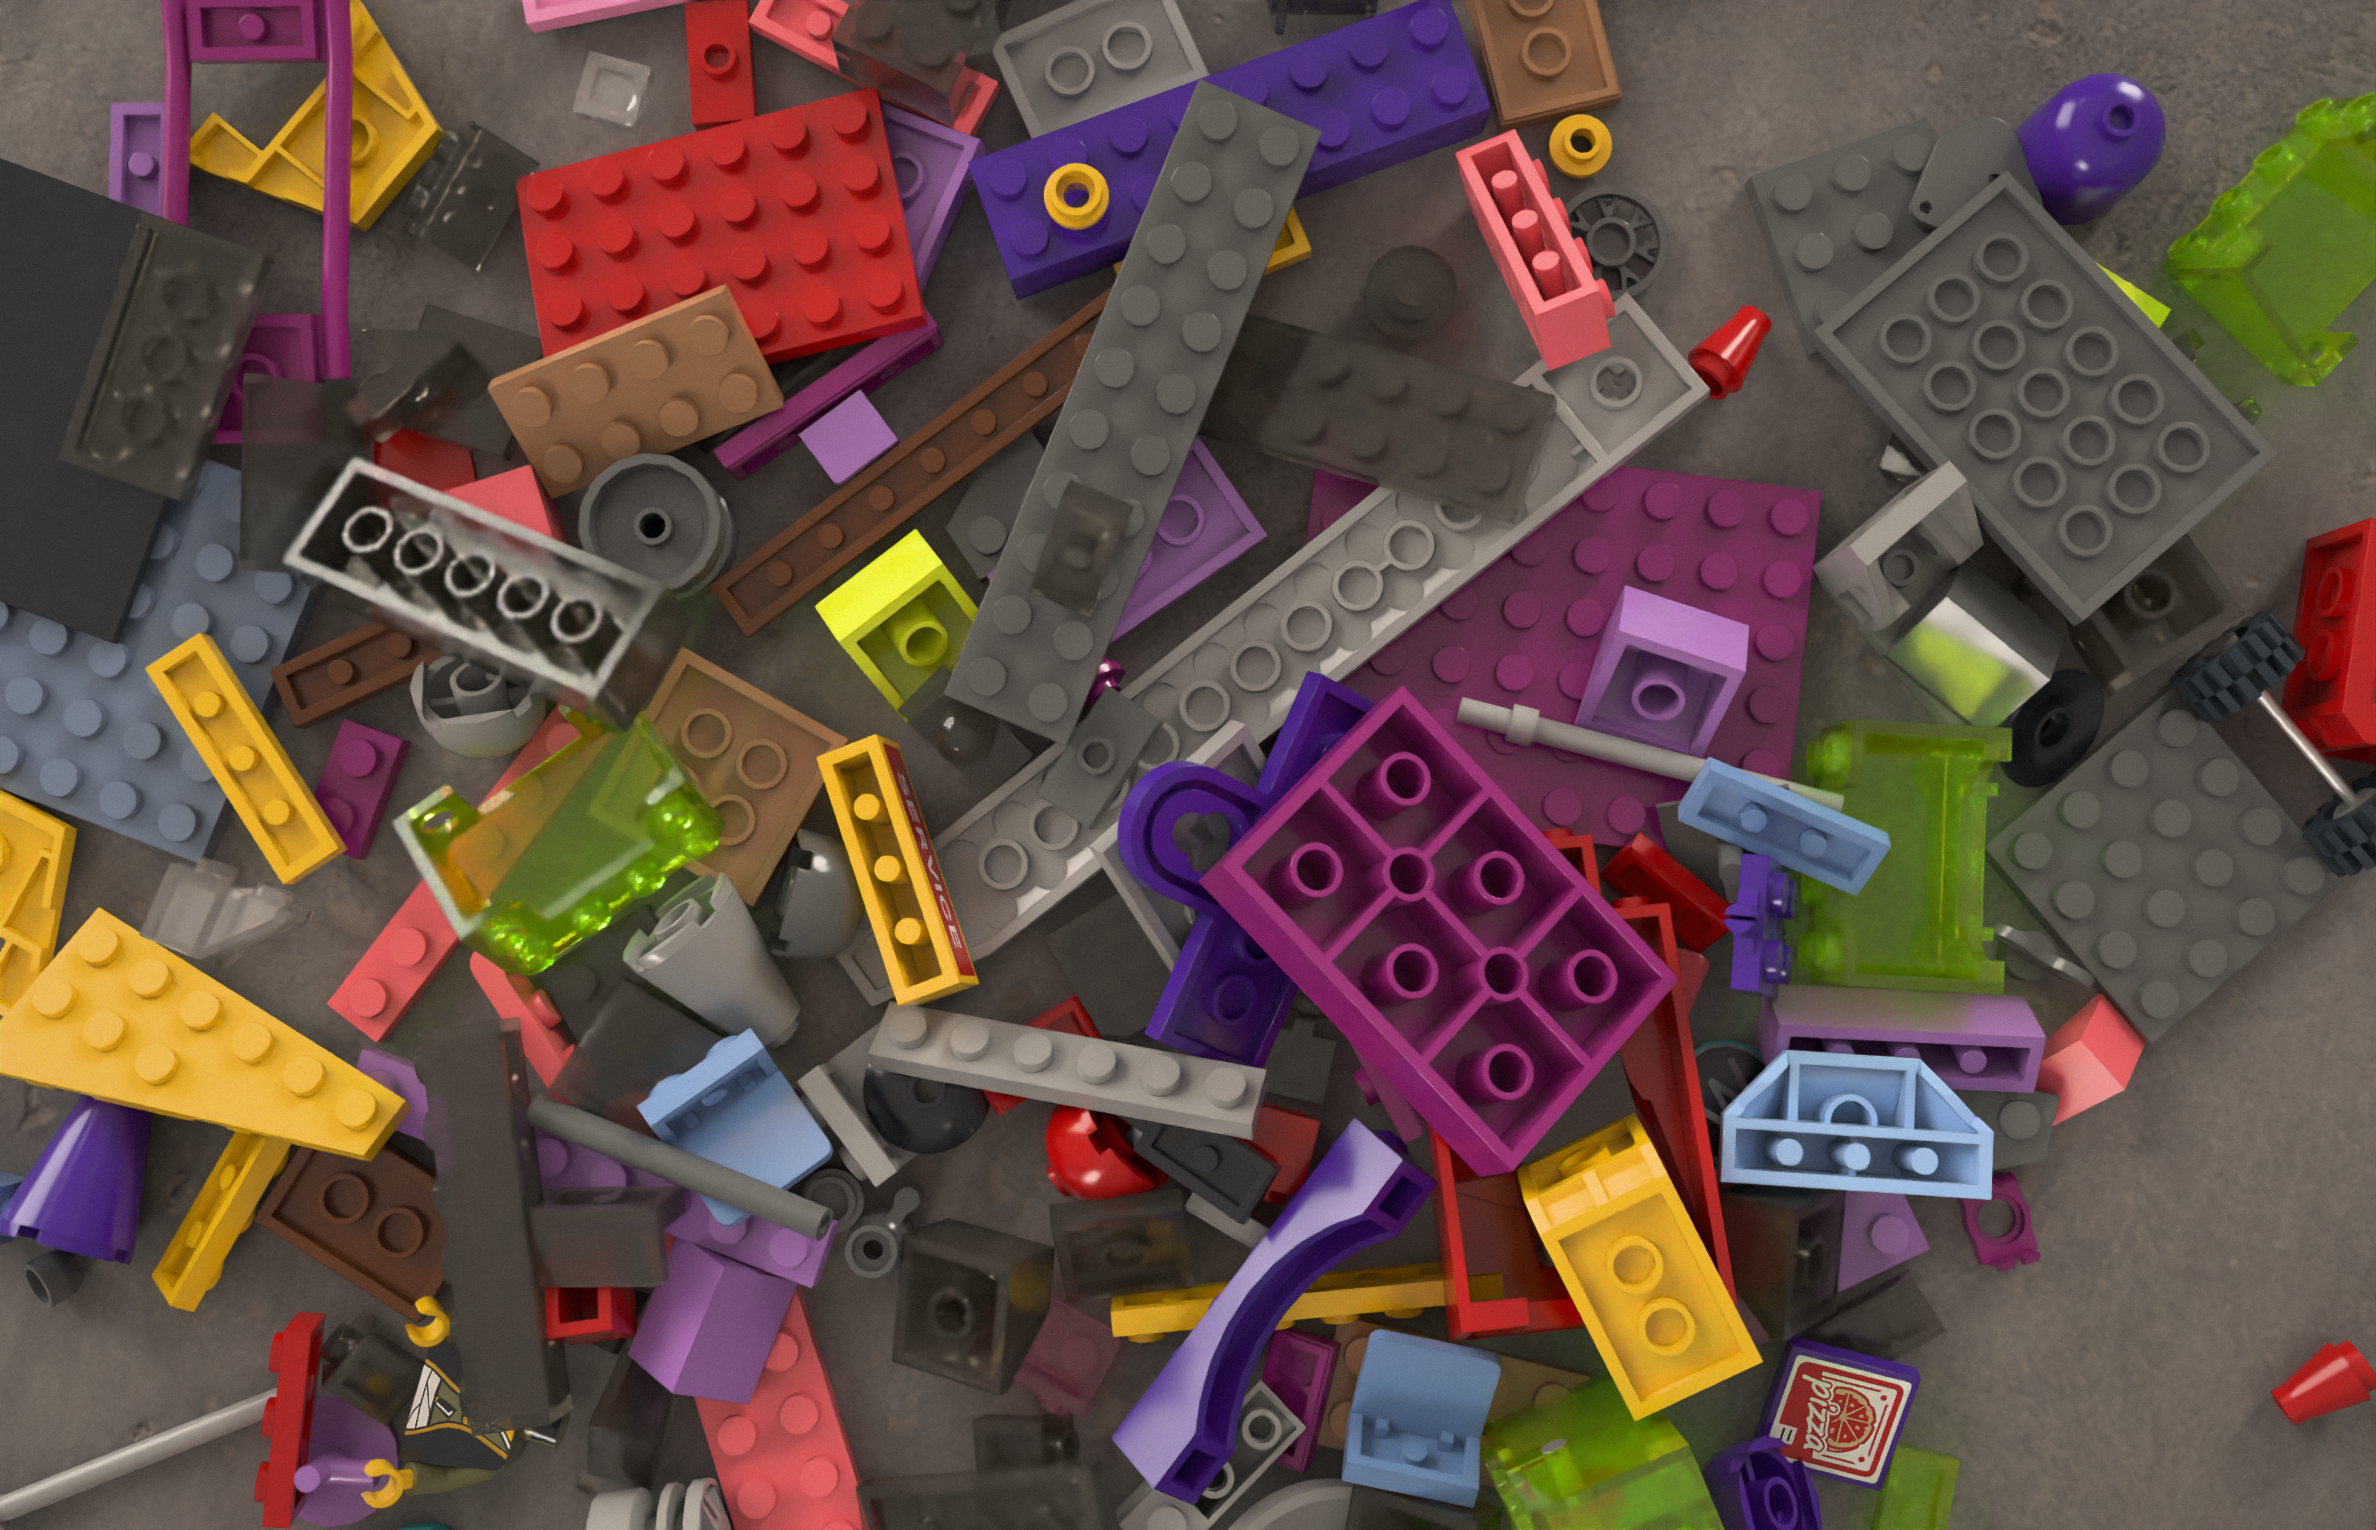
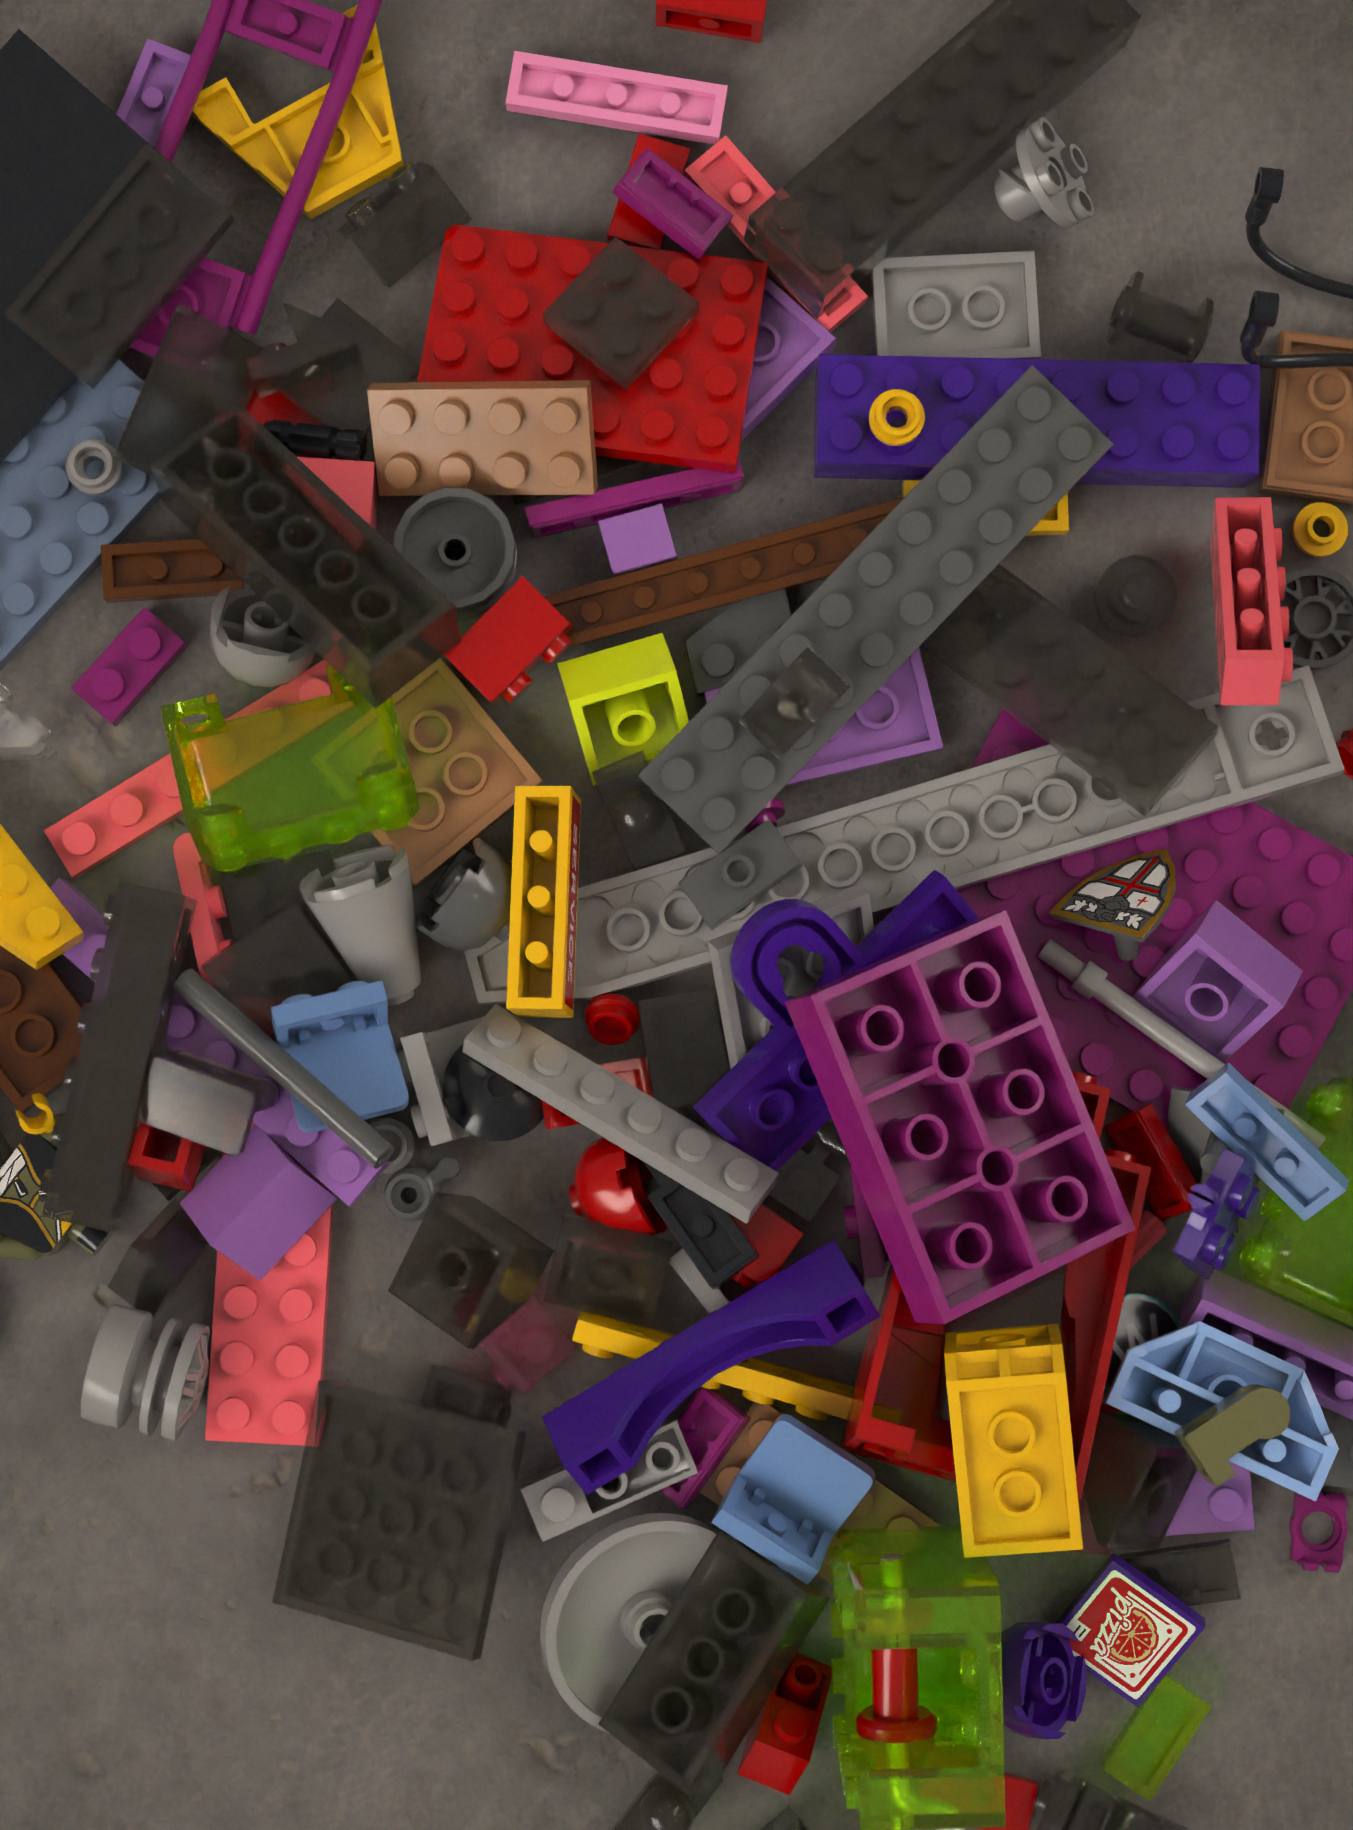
camera: 15 degrees right, 0 degrees up
yellow plate [145,633,348,885] -> none
clear plate [572,51,656,134] -> none
none -> light grey plate [66,439,123,495]
none -> black axle [261,419,367,461]
none -> red brick [444,576,574,705]
none -> clear smoke plate [542,237,699,389]
none -> red plate [584,994,640,1045]
none -> magenta plate [612,148,734,260]
none -> shield [1049,849,1176,960]
none -> olive leg [1174,1384,1290,1487]

